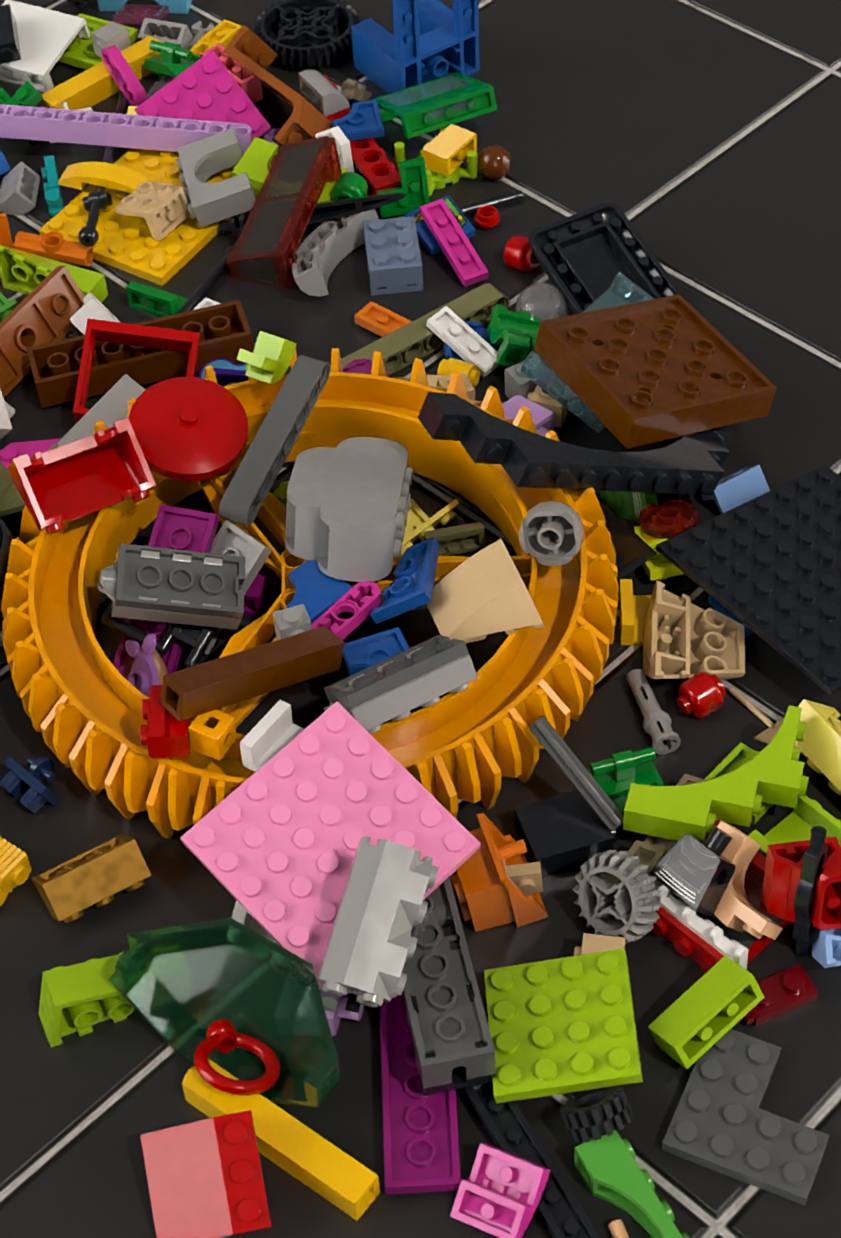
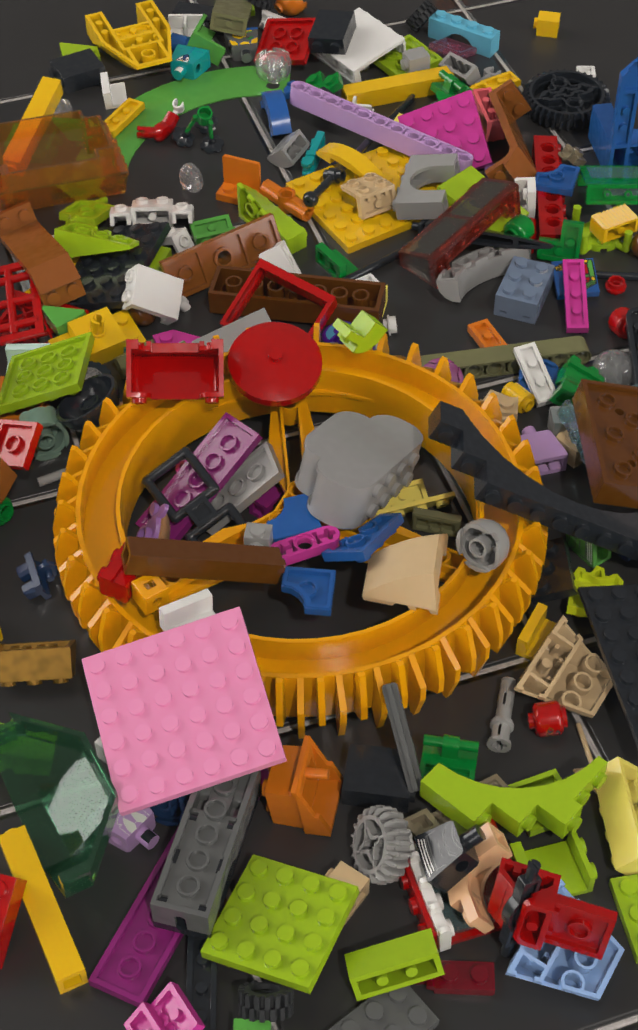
camera: 25 degrees right, 0 degrees up
dark grey piece [98,543,245,630] -> none
dark pink beam [101,45,147,106] -> none
red piece [194,1019,280,1096] -> none
dark grey beam [219,355,330,526] -> none
light grey brick [299,70,350,117] -> none
light grey brick [316,836,439,1008] -> none
piece [323,635,478,734] -> none
tan bracket [502,860,543,896] -> none
clear red tile [639,499,699,539] -> none

